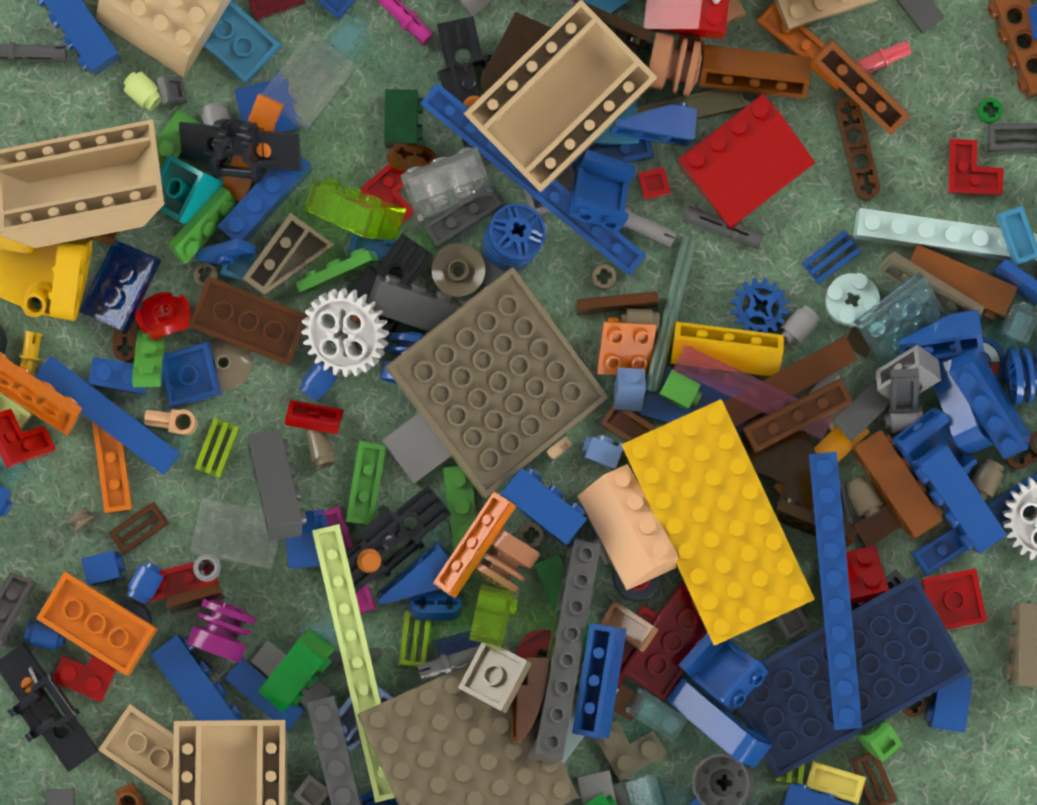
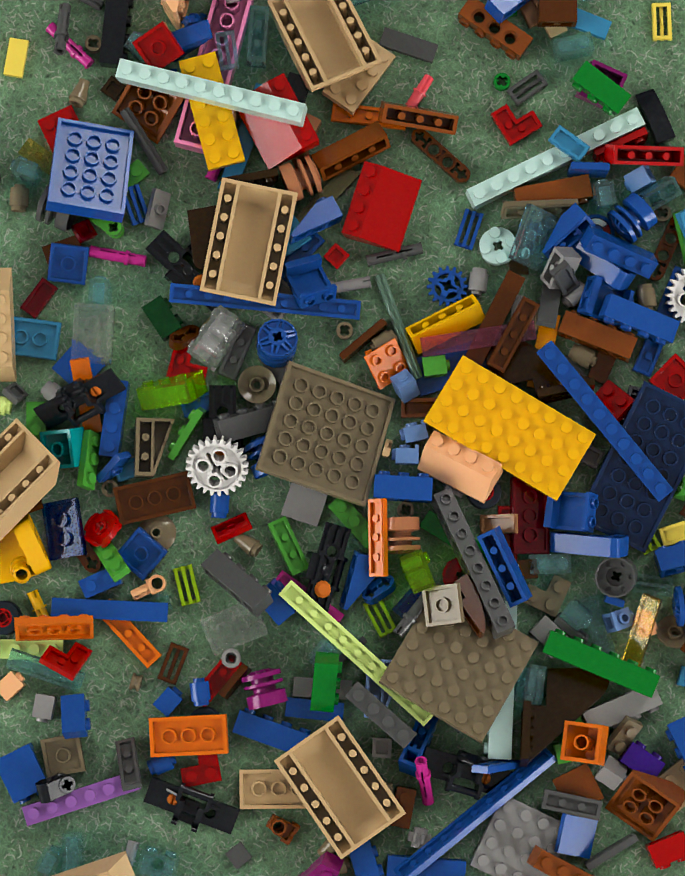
camera: 35 degrees left, 0 degrees up
none -> medium blue brick [391,444,419,465]

